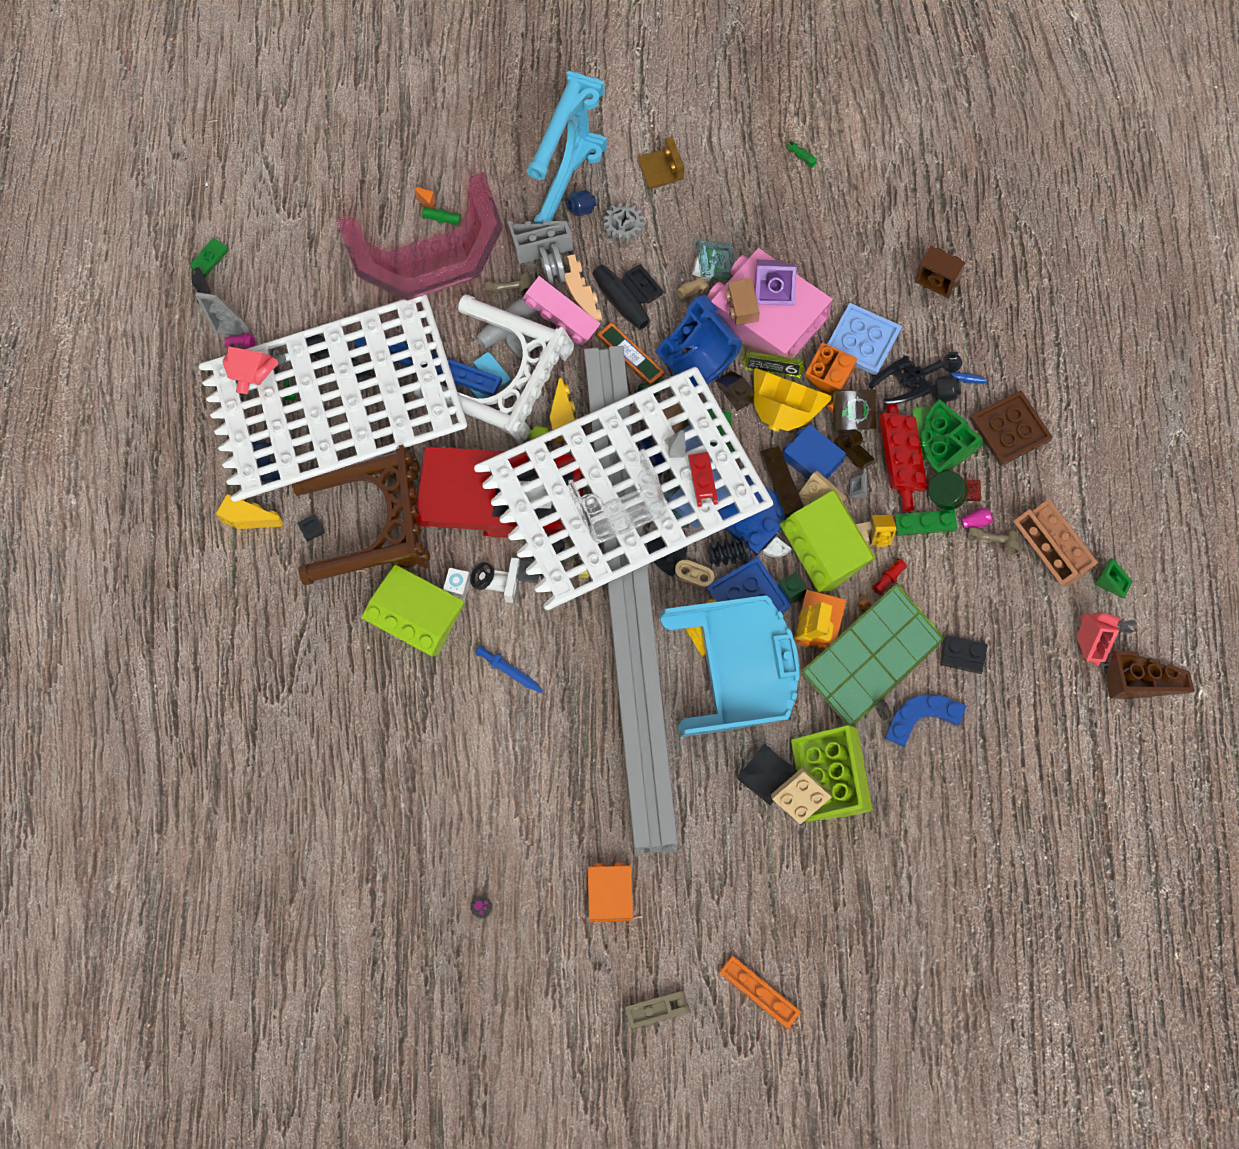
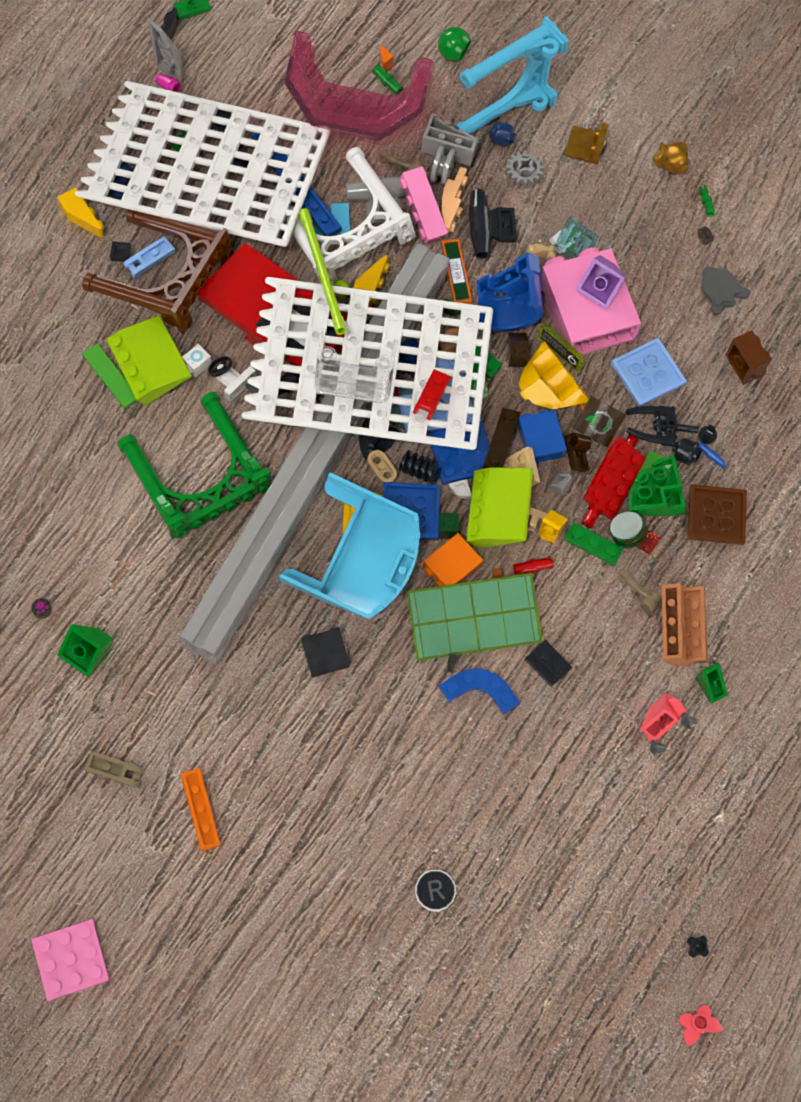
camera: 25 degrees right, 0 degrees up
coral torso [222,343,286,395] -> none
blue sword [475,645,543,693] -> none
orange brick [588,862,633,923] -> none
light grey slope [668,430,686,458] -> none
medium nougat brick [725,278,760,326] -> none
tan plate [771,768,832,824] -> none
lime slope [791,725,873,822] -> none
yellow piece [796,602,834,641] -> none
orange slope [805,342,858,396] -> none
dark pink cone [961,507,993,529] -> none
reddish brown wedge [1106,651,1194,699] -> none
none -> green slope [57,624,114,677]
none -> bright green tile [82,344,138,410]
none -> green arch [117,392,272,539]
none -> light blue plate [123,236,175,279]
none -> lime piece [299,208,347,335]
none -> black tile [415,870,456,912]
none -> green helmet [438,27,471,62]
none -> pearl gold piece [653,141,689,174]
none -> clear smoke tile [697,226,713,245]
none -> dark grey tile [701,266,751,315]

